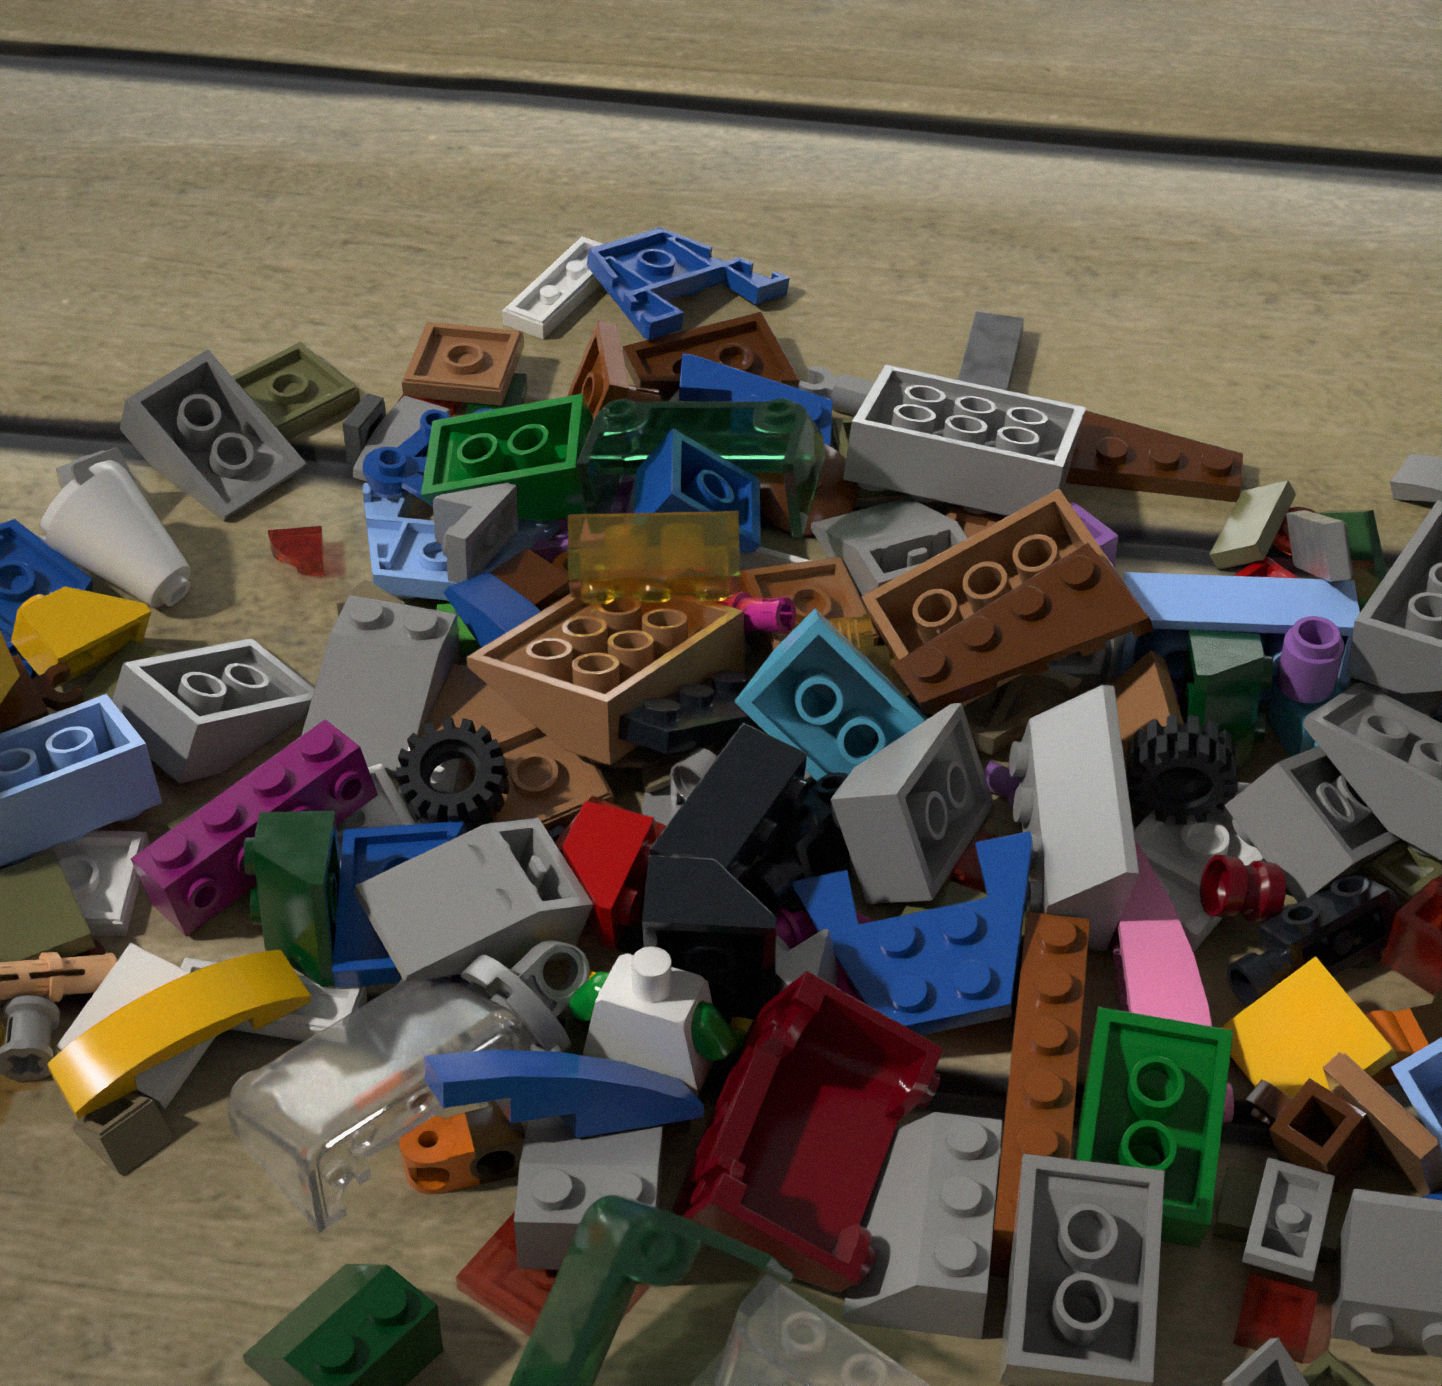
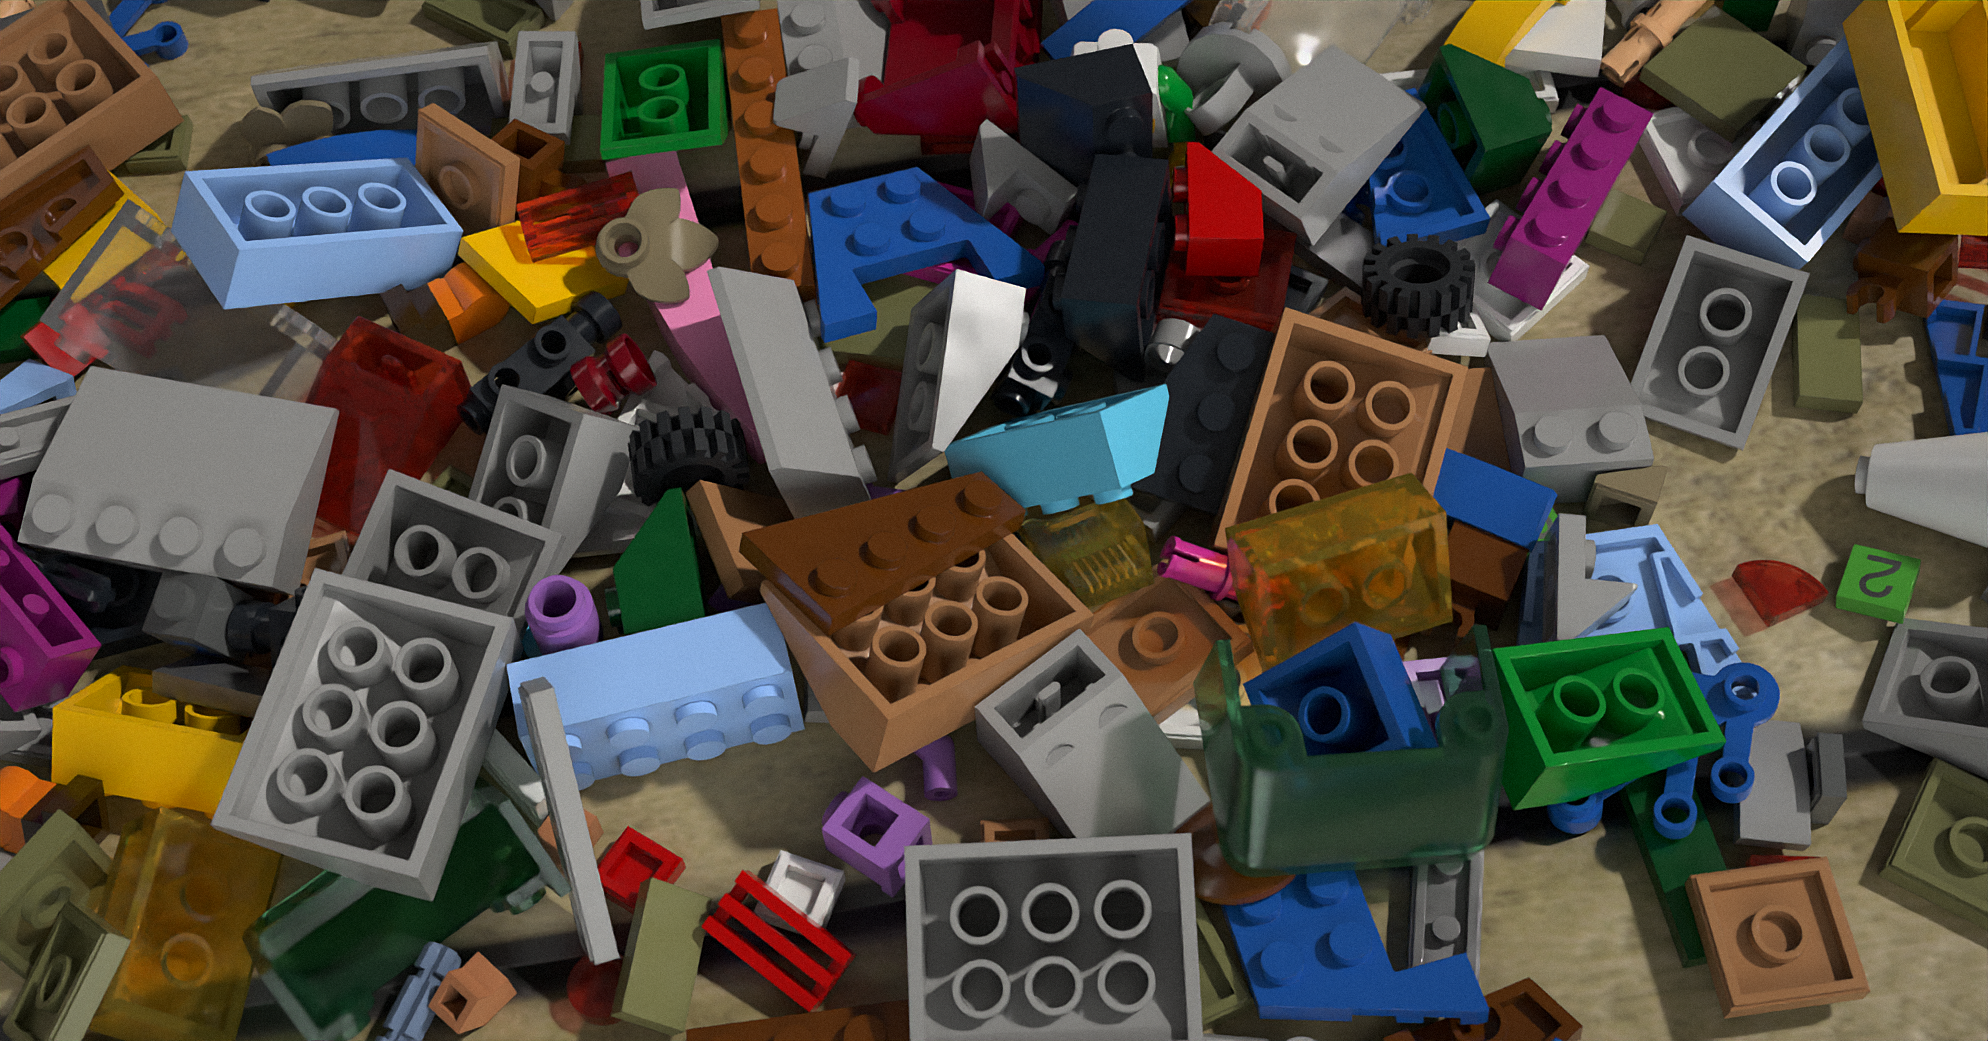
camera: 165 degrees right, 15 degrees up
yellow slope [11,586,151,688] -> none
dark orange tile [567,320,660,457] -> none
none -> nougat piece [428,952,517,1034]
none -> clear red tile [516,171,639,263]
none -> dark tan plate [595,188,719,304]
none -> red tile [701,870,857,1013]
none -> white tile [754,850,846,935]
none -> light grey slope [773,57,860,178]
none -> bright green tile [1835,544,1921,624]

